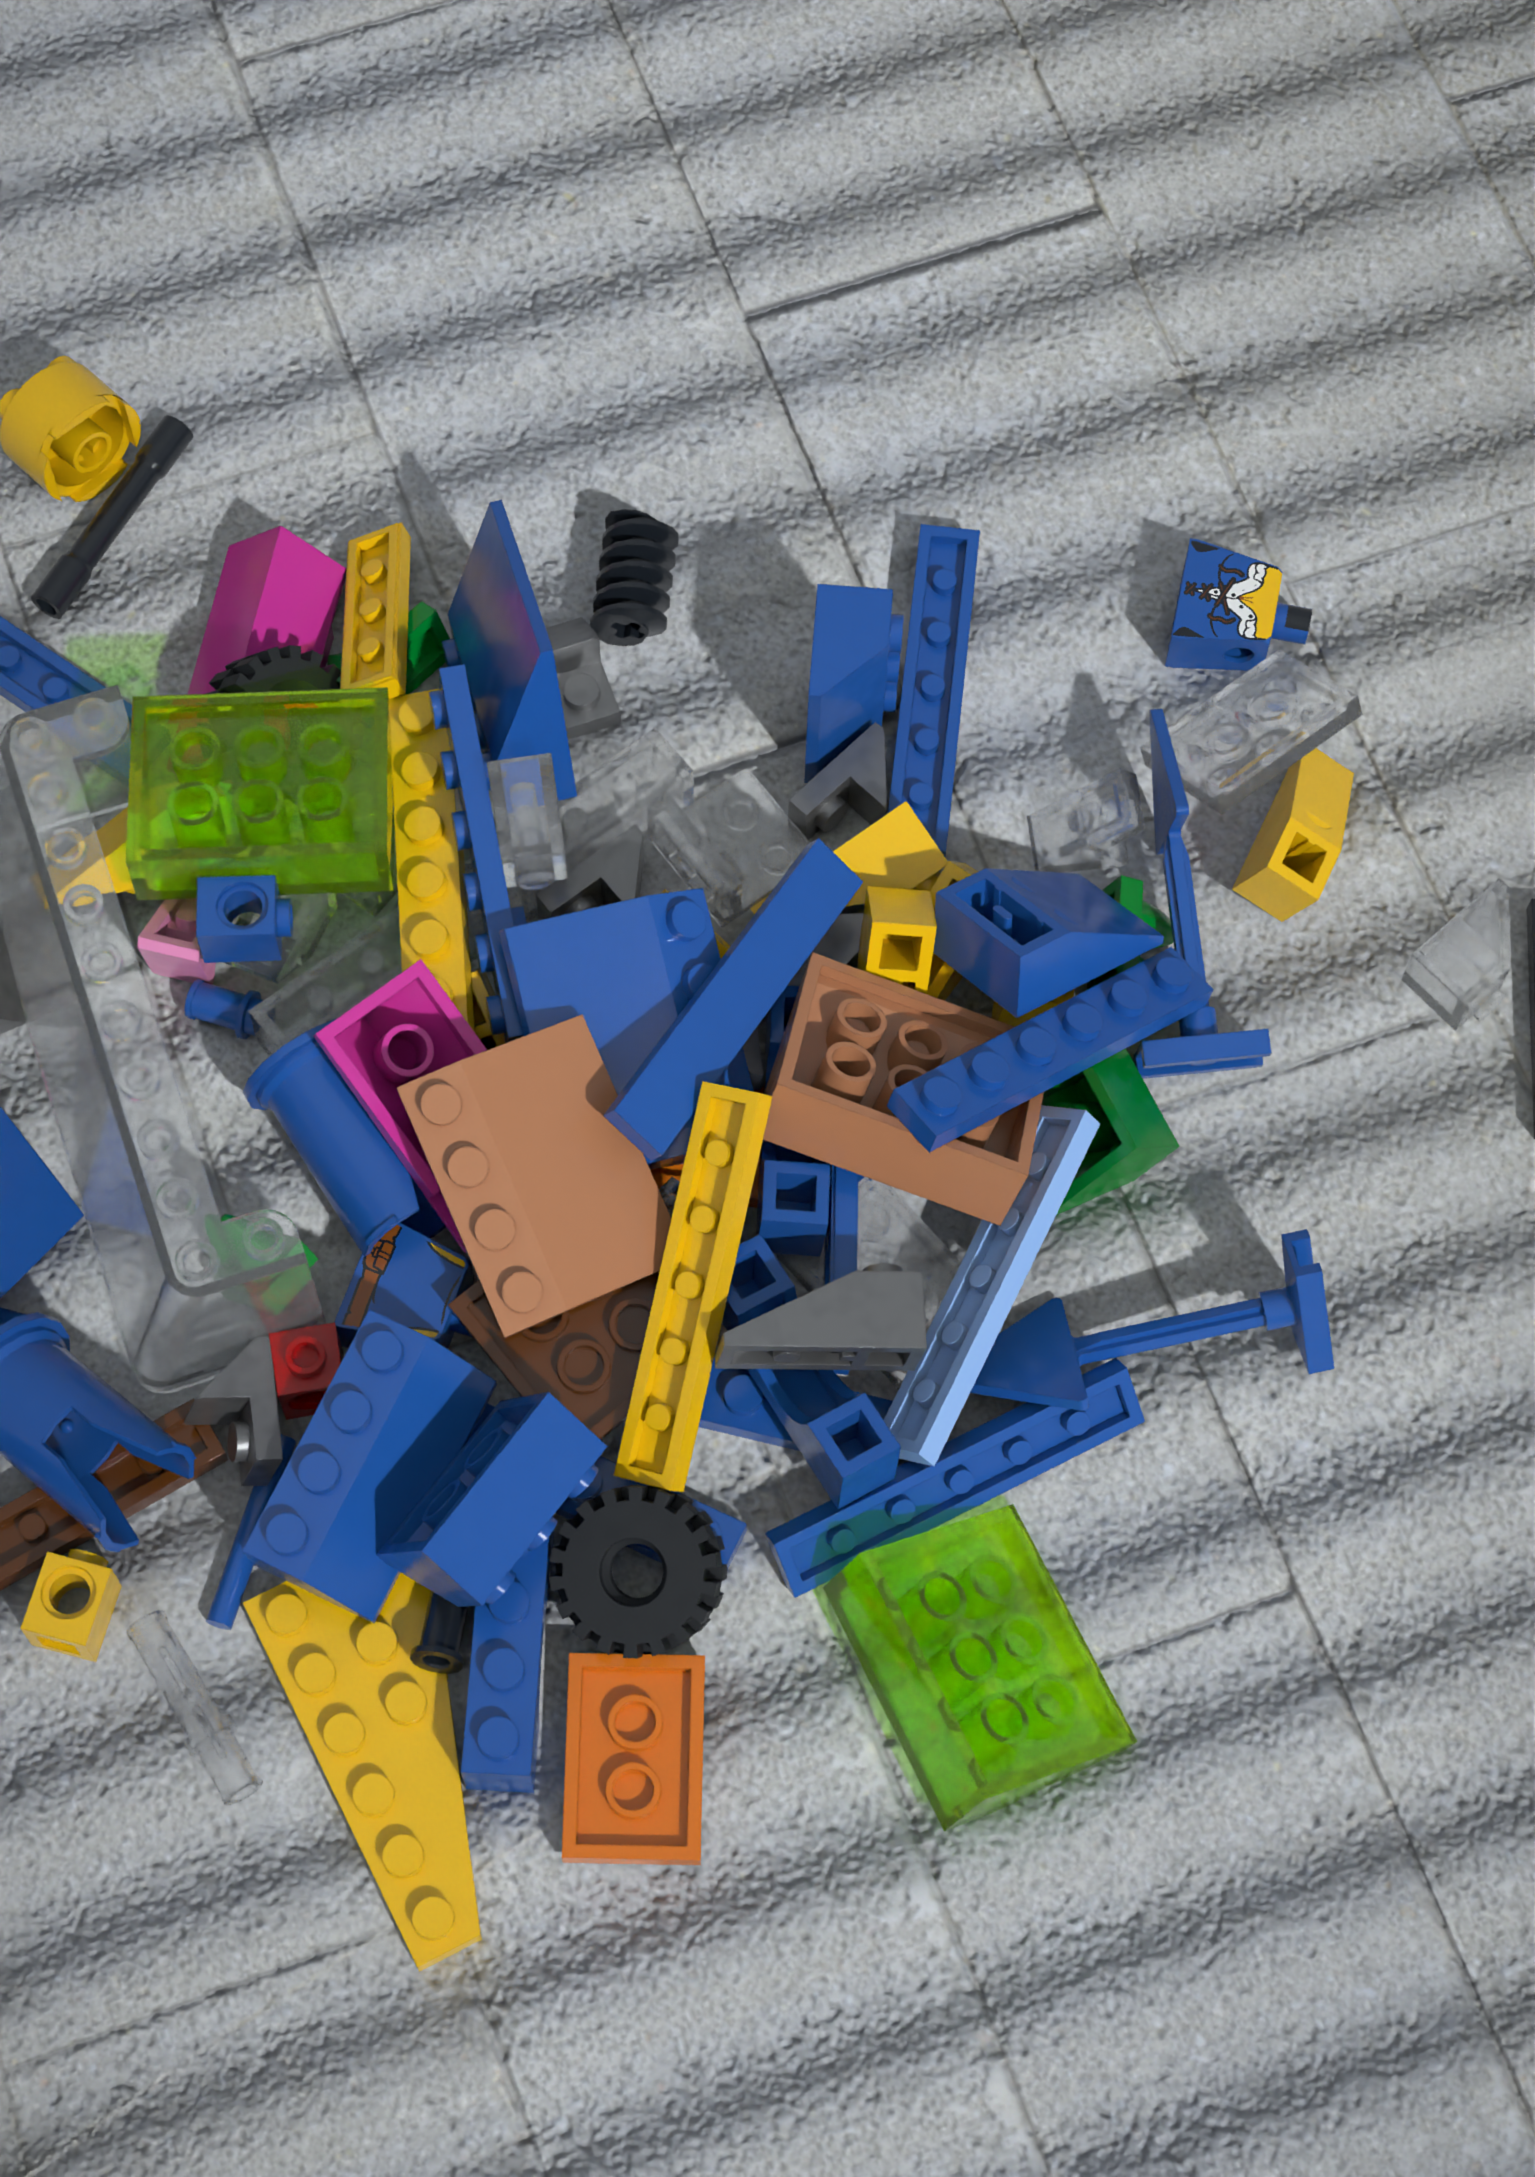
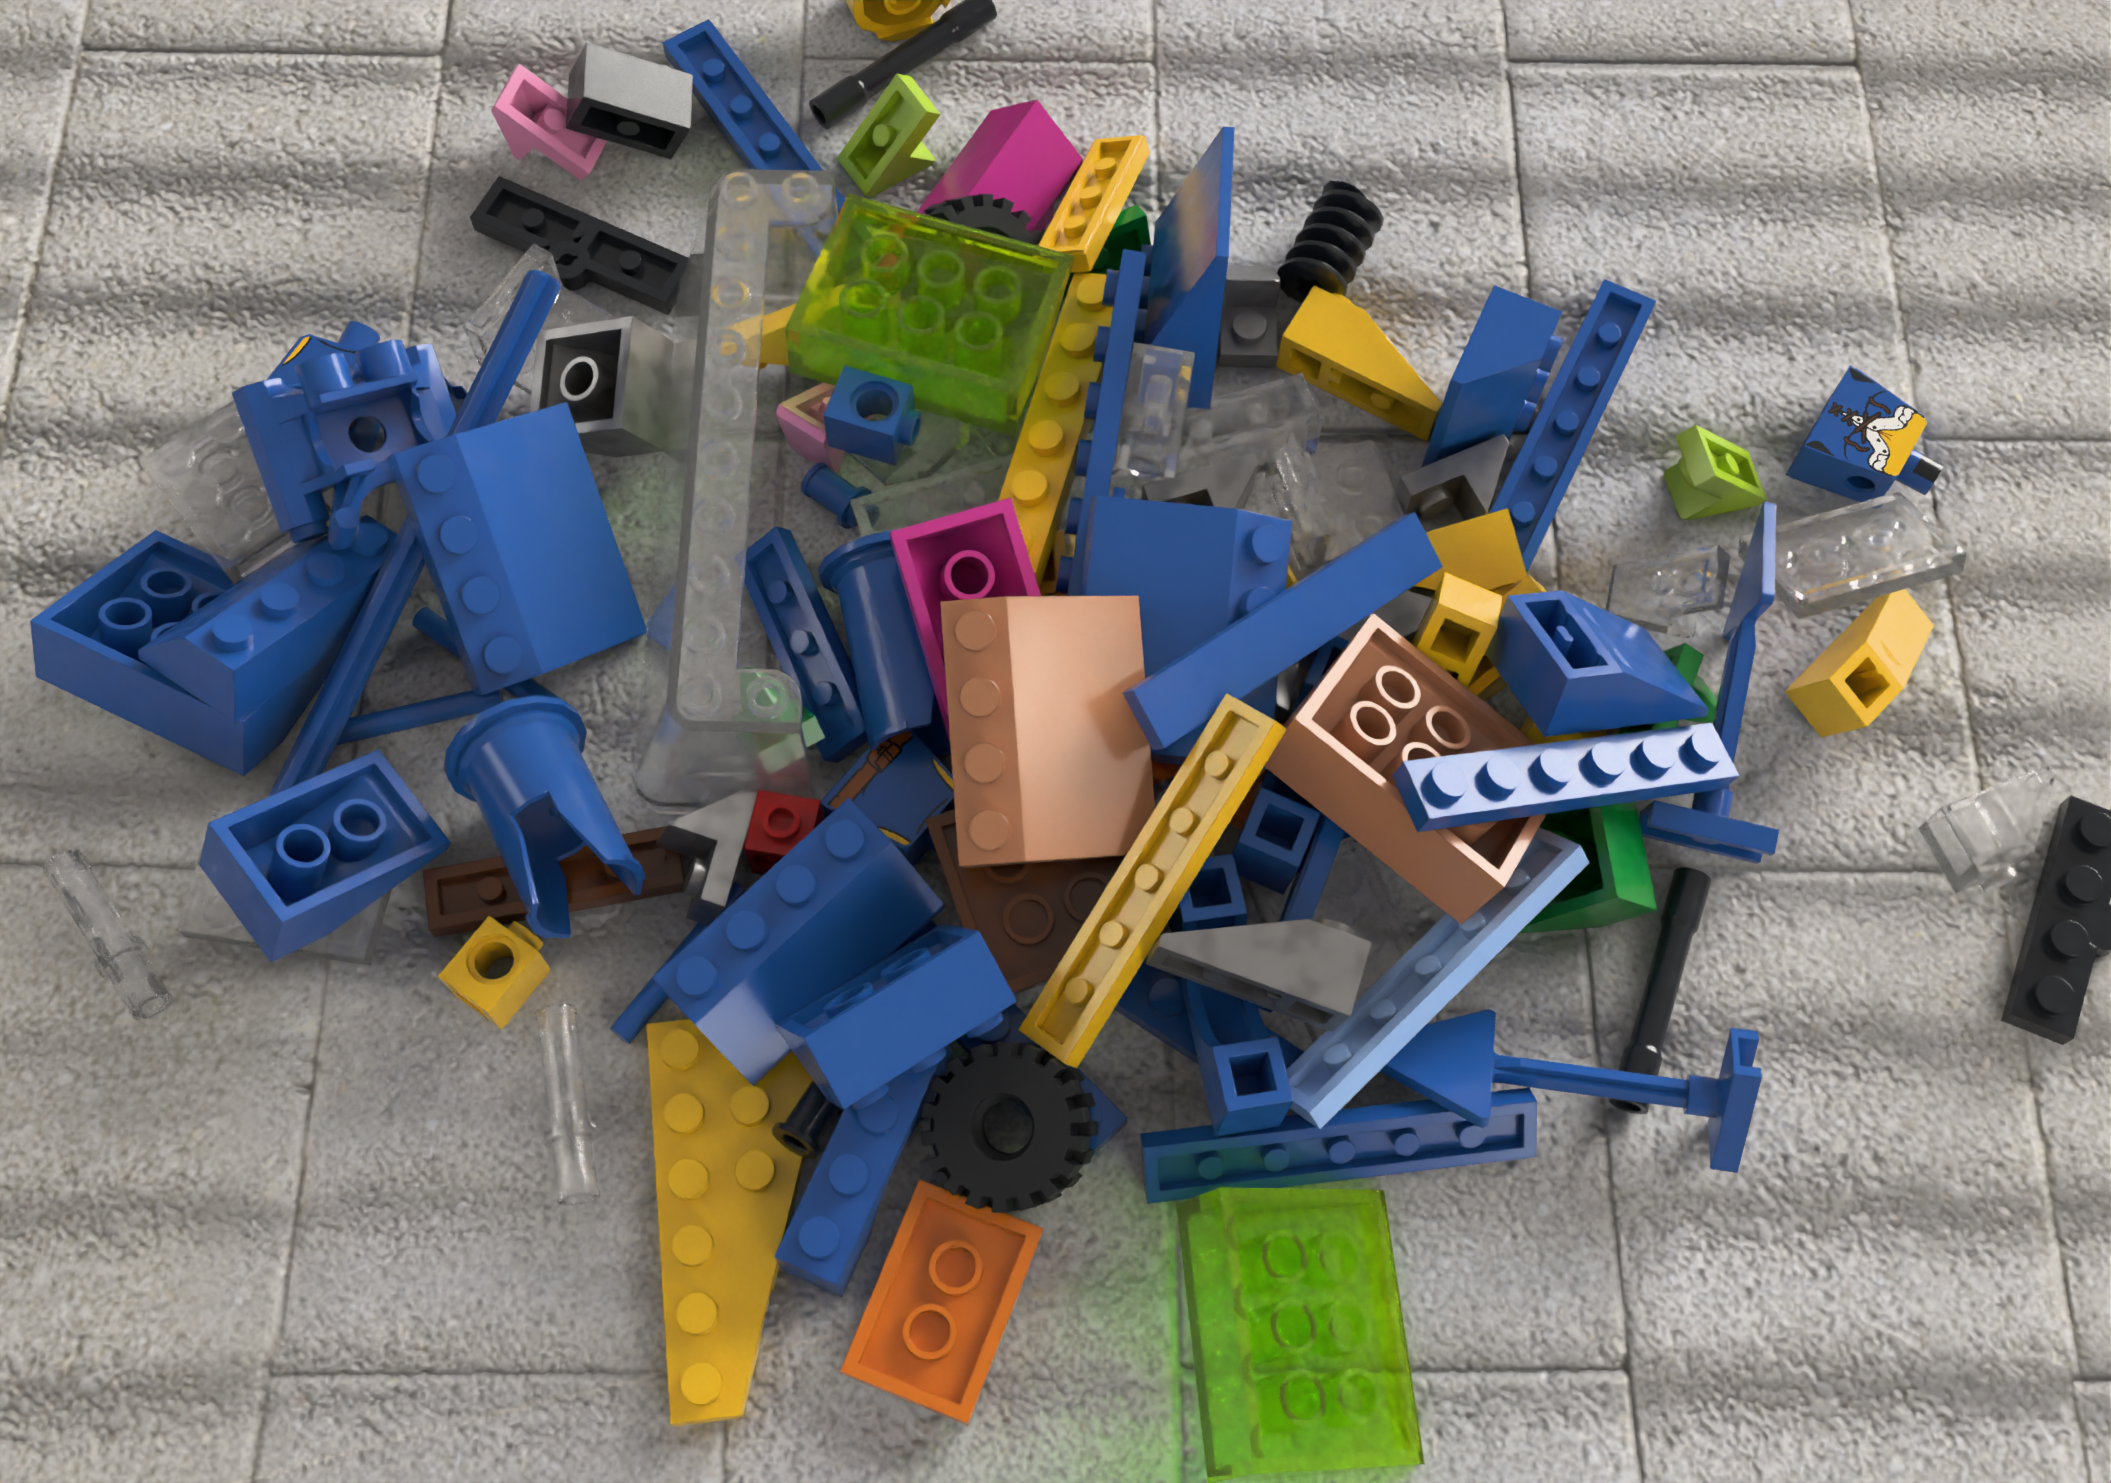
camera: 20 degrees right, 0 degrees up
none -> blue plate [734,526,868,763]
none -> lime slope [837,74,941,197]
none -> yellow slope [1276,286,1442,441]
none -> black piece [1609,867,1712,1114]
none -> lime slope [1664,425,1768,520]

